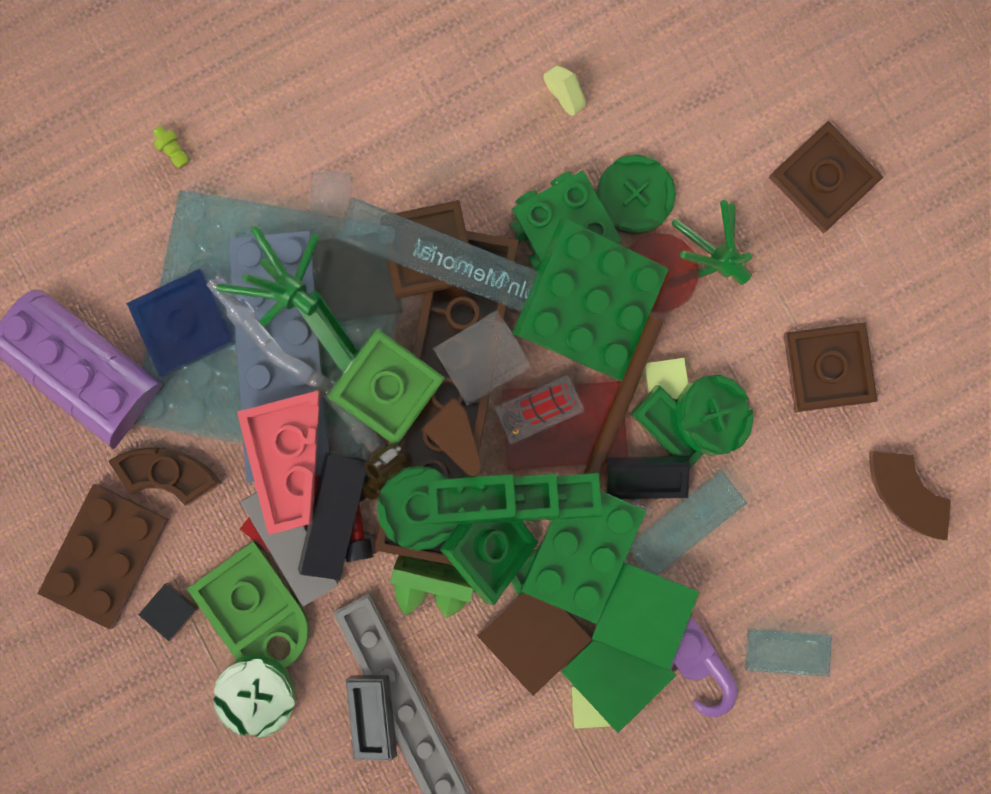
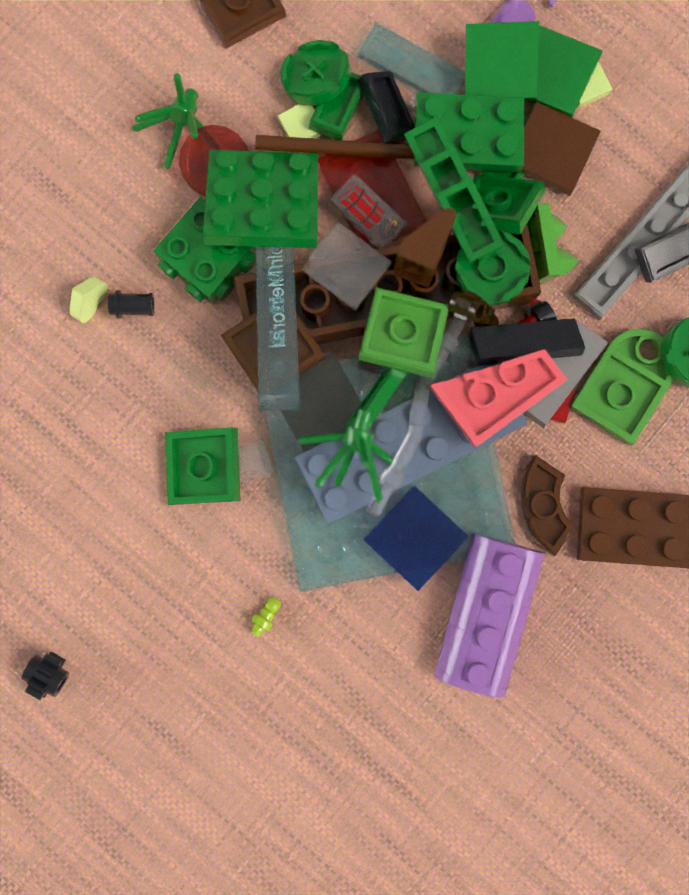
camera: 110 degrees left, 0 degrees up
black tile [138,583,198,641] -> none
green tile [596,154,676,235] -> none
reddish brown tile [769,121,884,234] -> none
none -> black pin [108,290,155,318]
none -> green tile [165,427,241,505]

